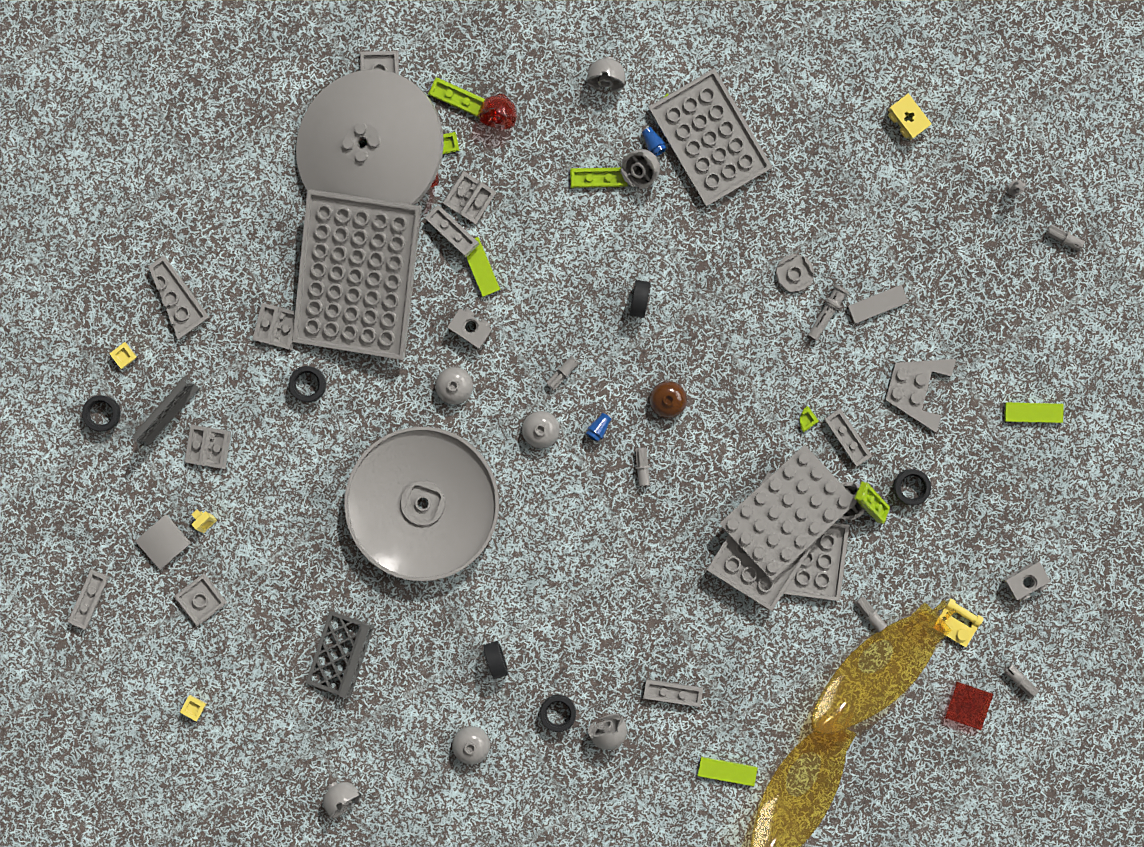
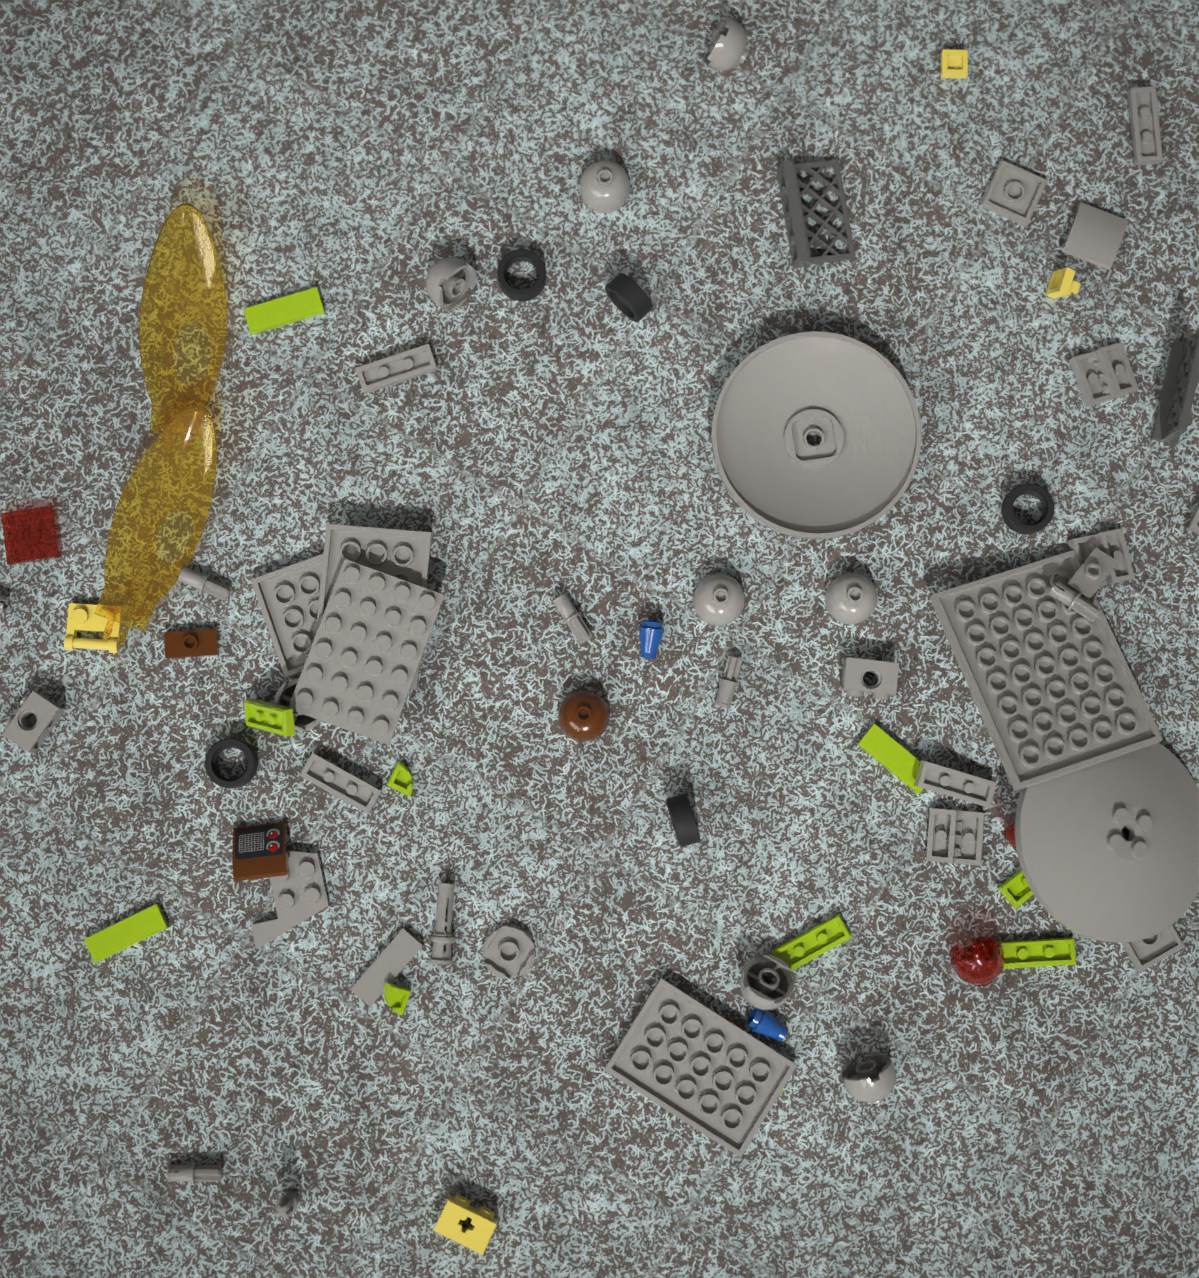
camera: 145 degrees right, 5 degrees down
none -> reddish brown plate [164,629,219,659]
none -> slope [232,822,289,882]
none -> lime tile [383,982,412,1015]
none -> light grey axle [1049,580,1101,622]
none -> light grey plate [1066,547,1118,601]

